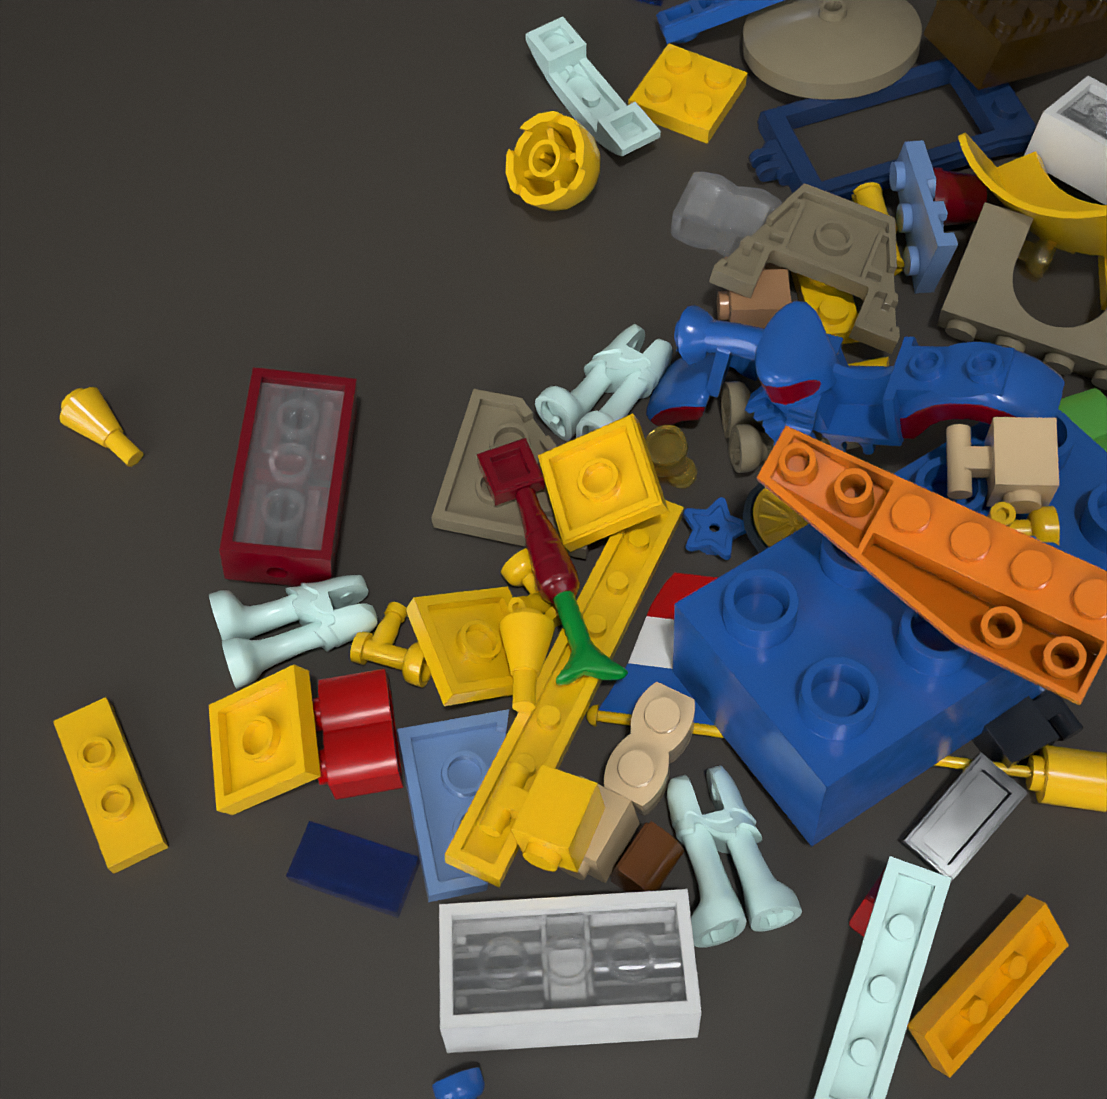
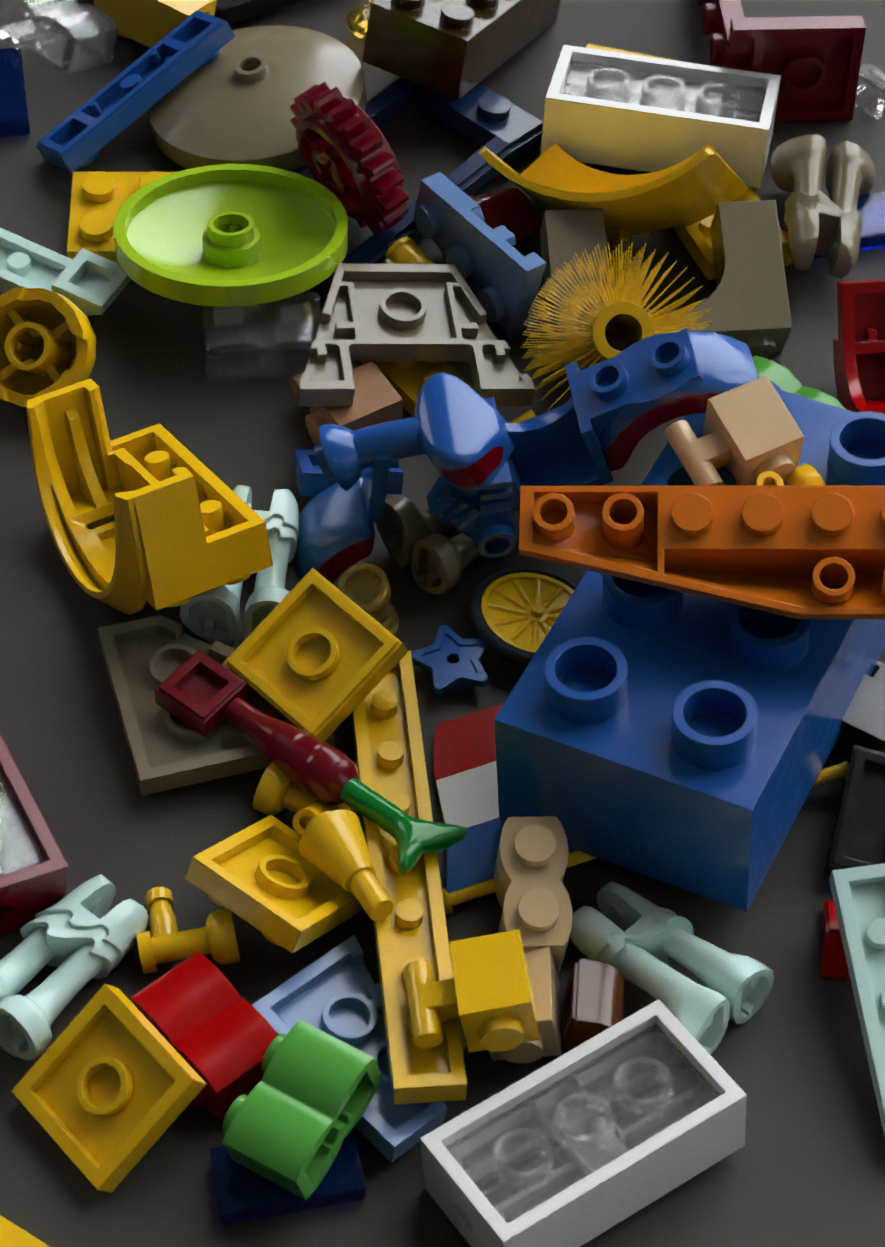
camera: 35 degrees left, 10 degrees down
none -> yellow piece [26,378,273,615]
none -> lime dish [113,164,348,307]
none -> bright green brick [222,1020,382,1200]
none -> dark red gear [290,82,409,234]
none -> yellow piece [521,240,716,410]

